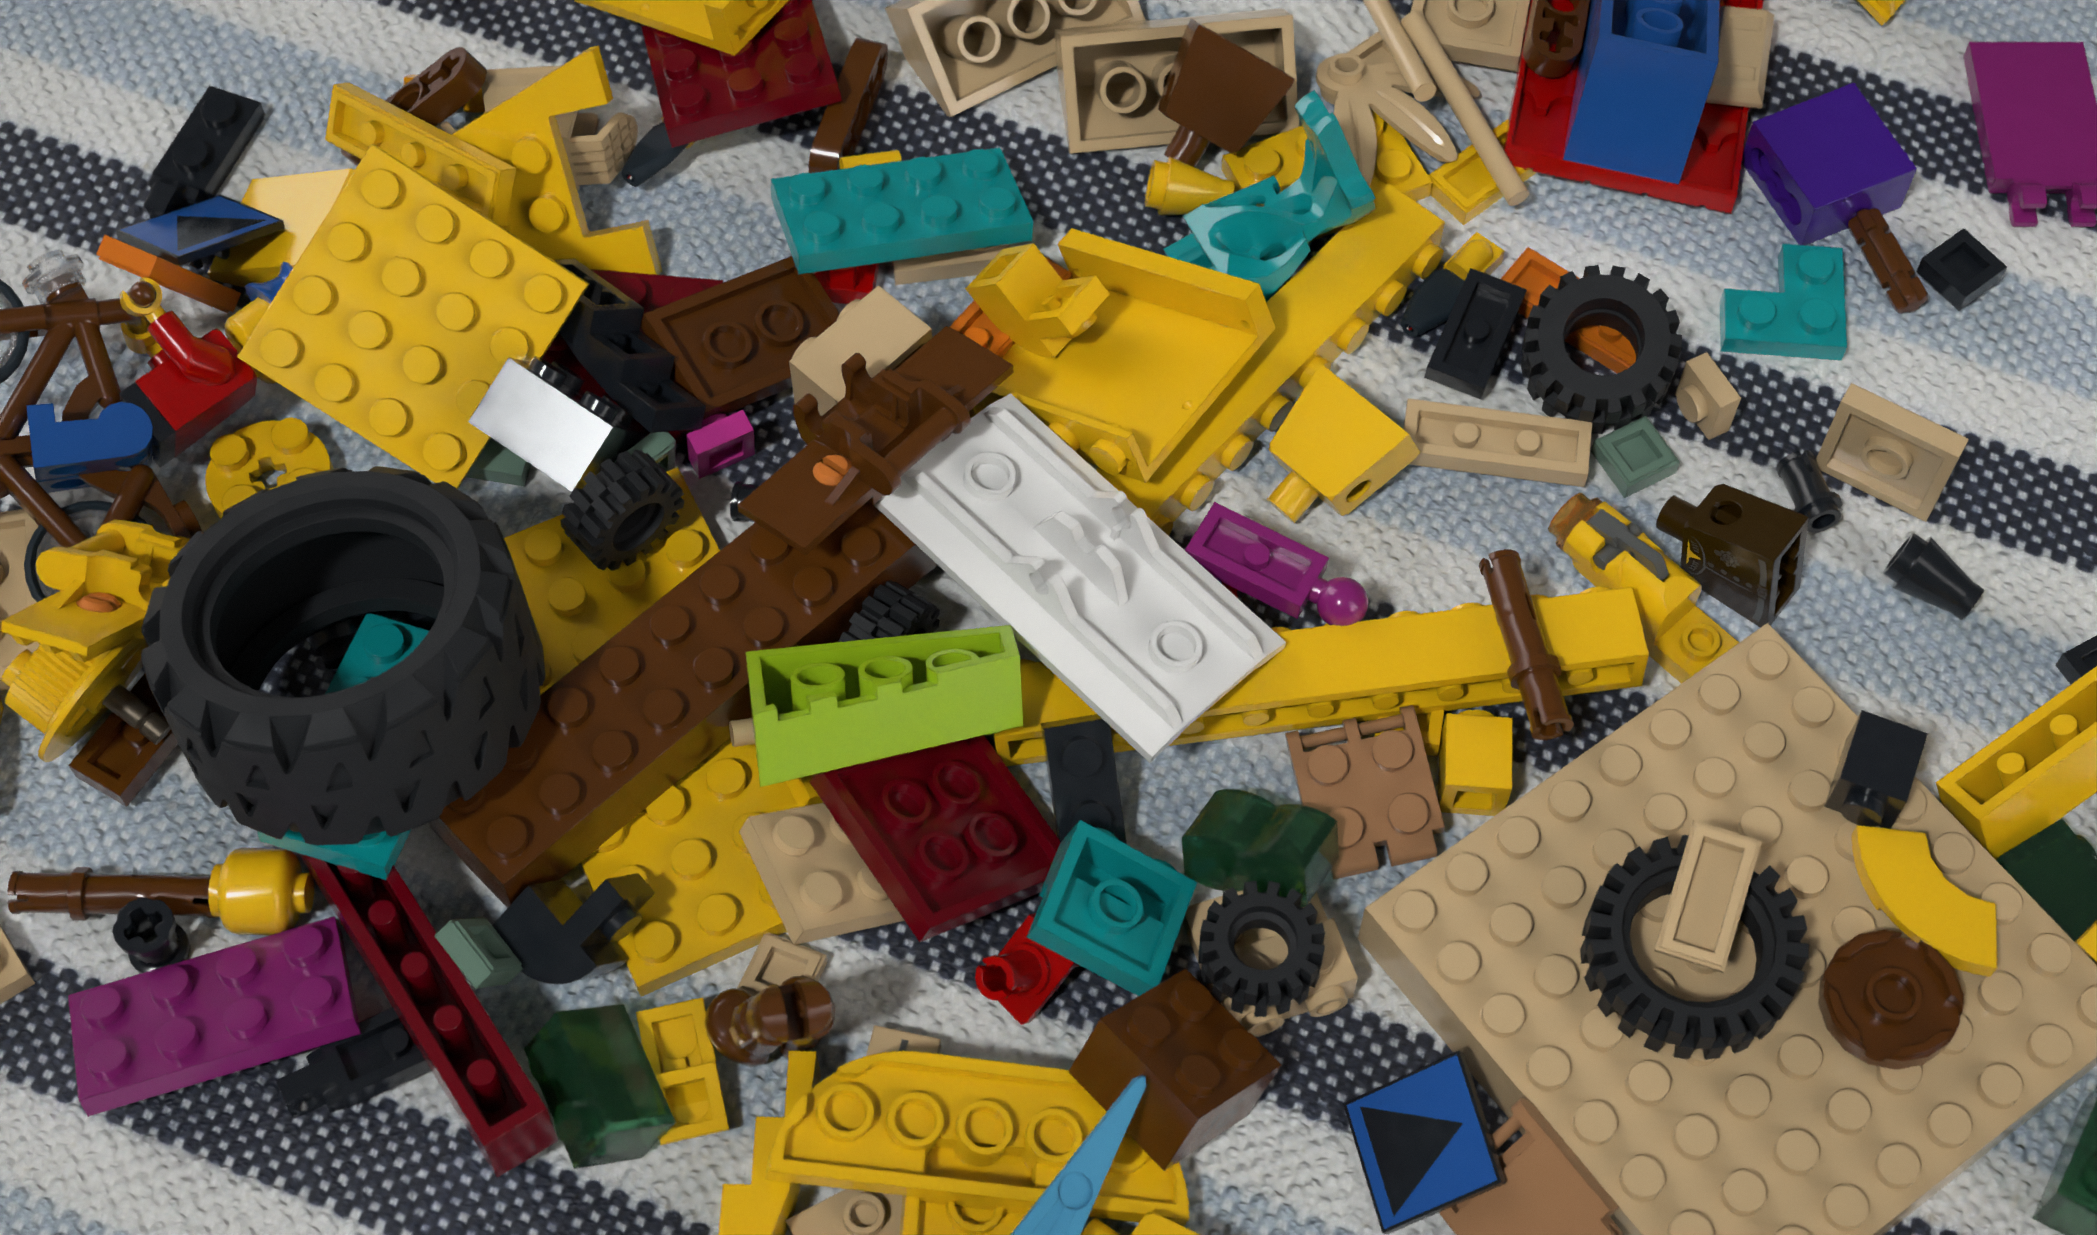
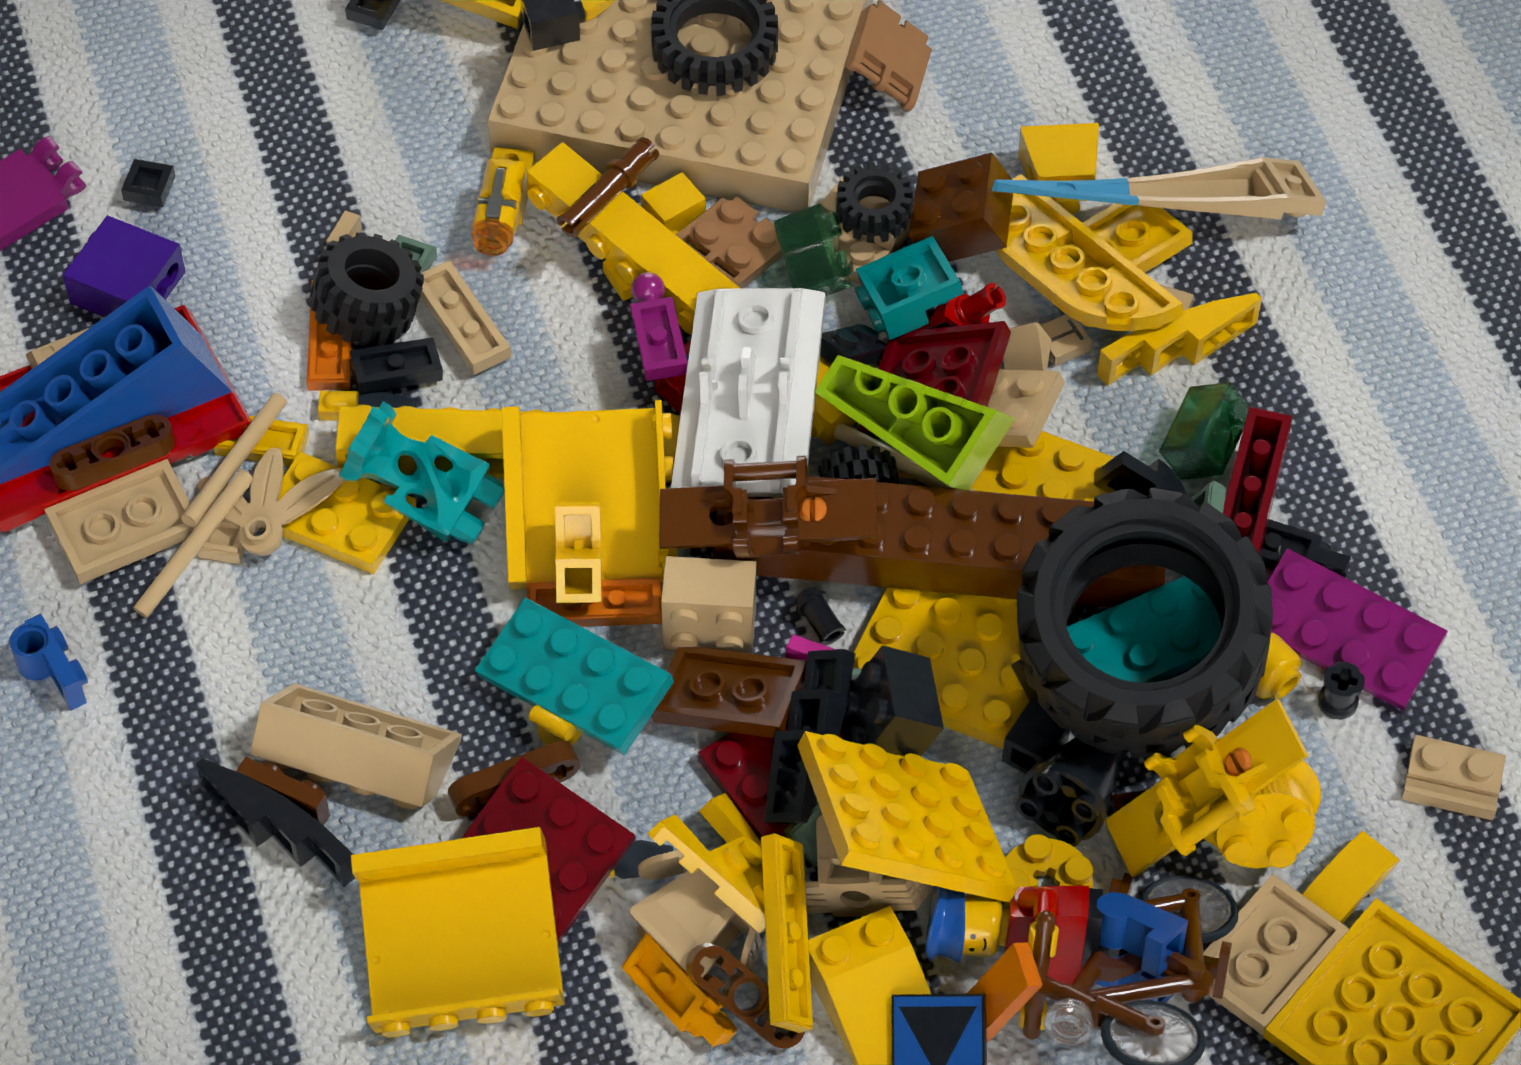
camera: 130 degrees left, 5 degrees down
reddish brown pin [7,867,216,921] -> none
black tyre [560,450,684,570] -> none
yellow slope [636,997,729,1146] -> none
reddish brown piece [705,976,835,1067] -> none
tan tile [737,933,827,996] -> none
tan slope [1054,8,1299,154] -> none
yellow cone [1145,157,1234,215] -> none
reddish brown torso [1158,19,1295,168] -> none
yellow torso [1267,364,1421,523] -> none
piece [1343,1050,1506,1235] -> none
tan tile [1654,820,1762,973] -> none
dark brown torso [1656,484,1809,628] -> none
teal plate [1720,244,1847,361] -> none
black pin [1776,450,1843,533] -> none
tan tile [1816,383,1969,522] -> none
reddish brown axle [1848,208,1928,314] -> none
black cone [1883,533,1984,620] -> none
none -> tan slope [1003,323,1052,371]

